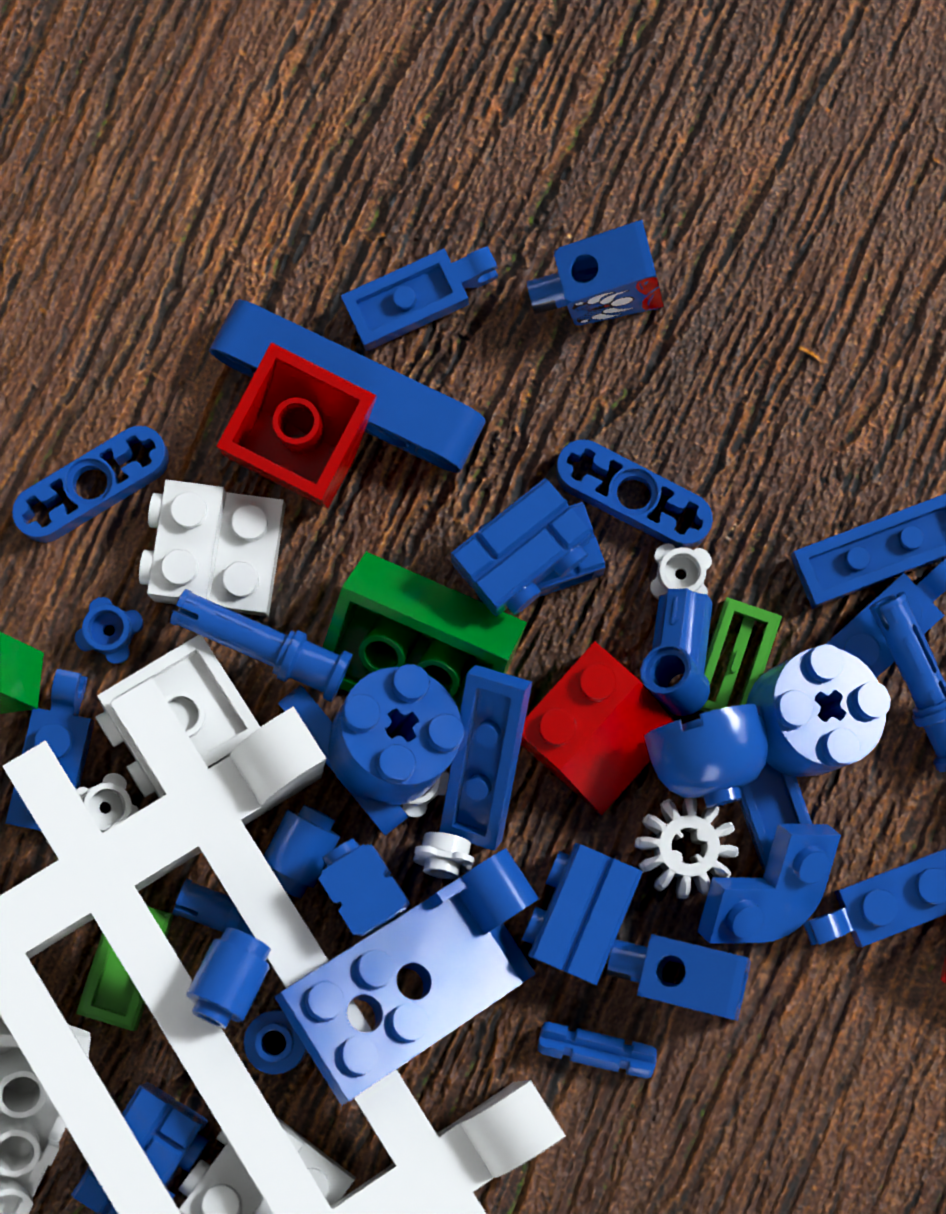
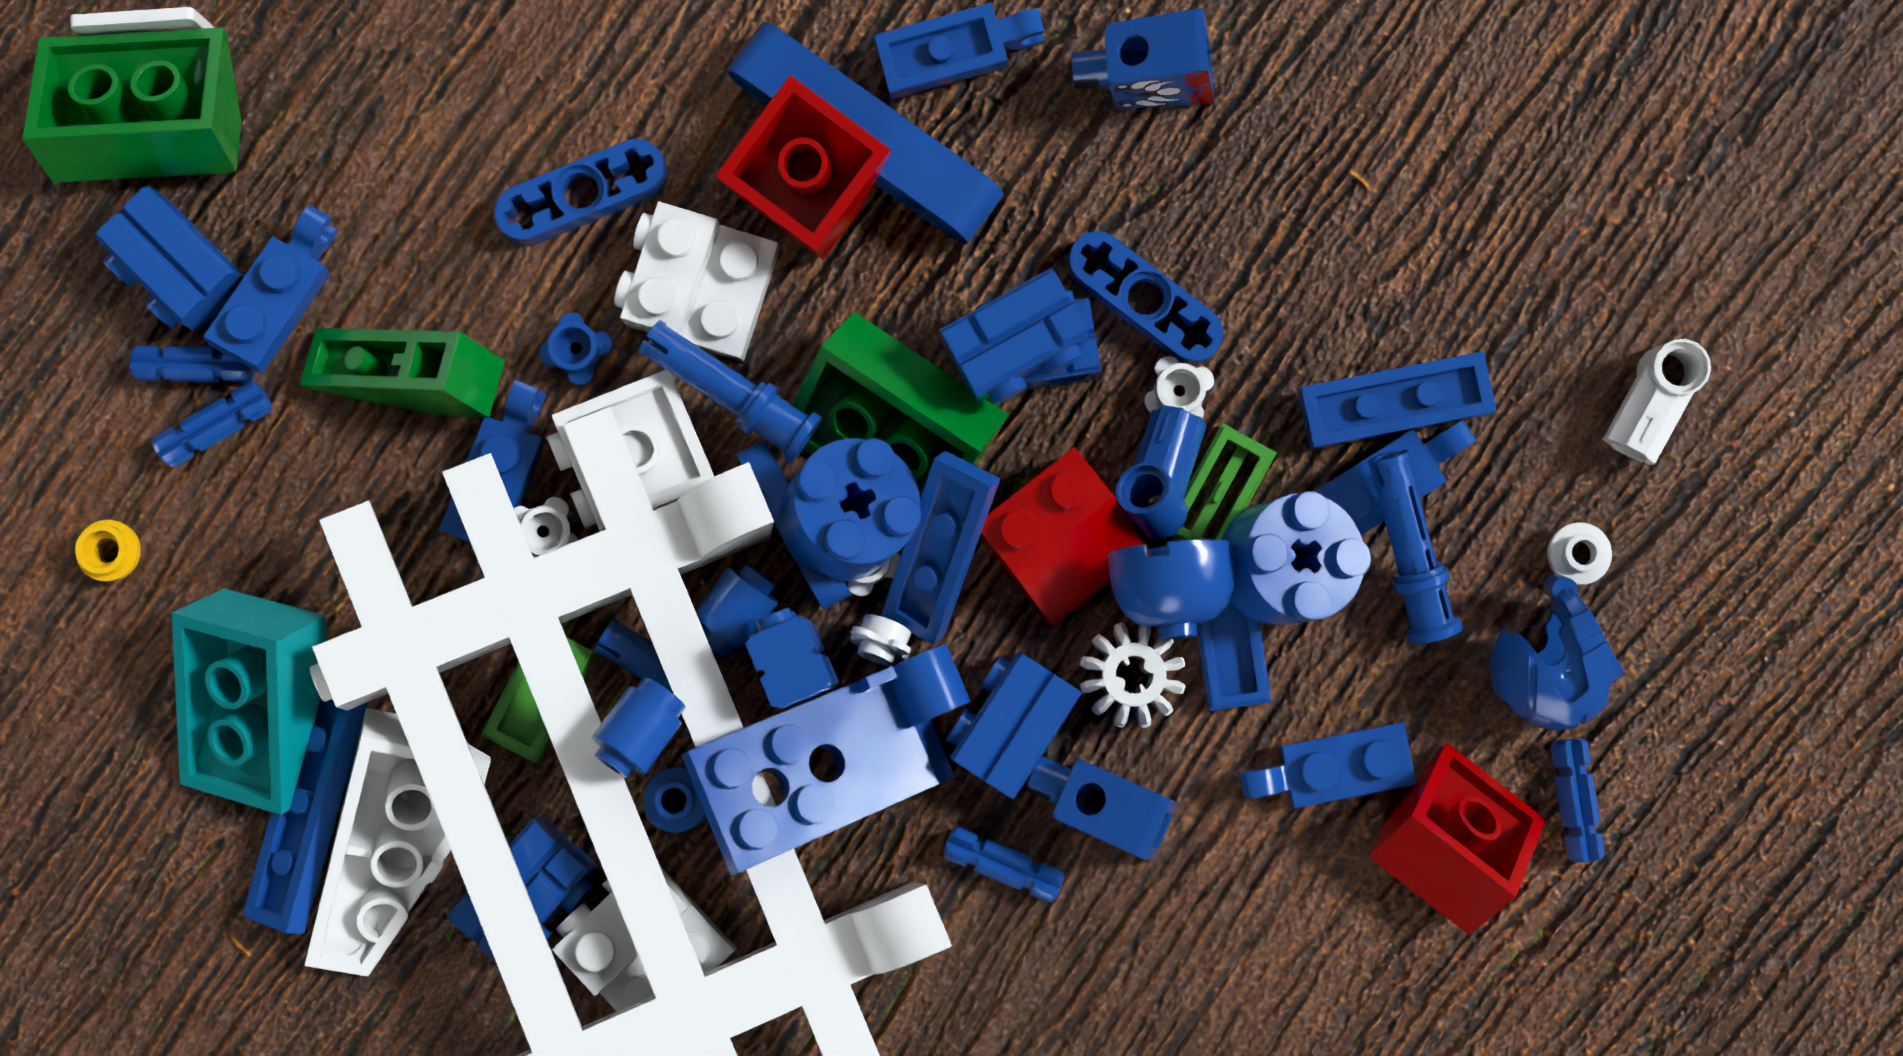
camera: 15 degrees right, 5 degrees up
blue plate [697,823,841,944] -> none

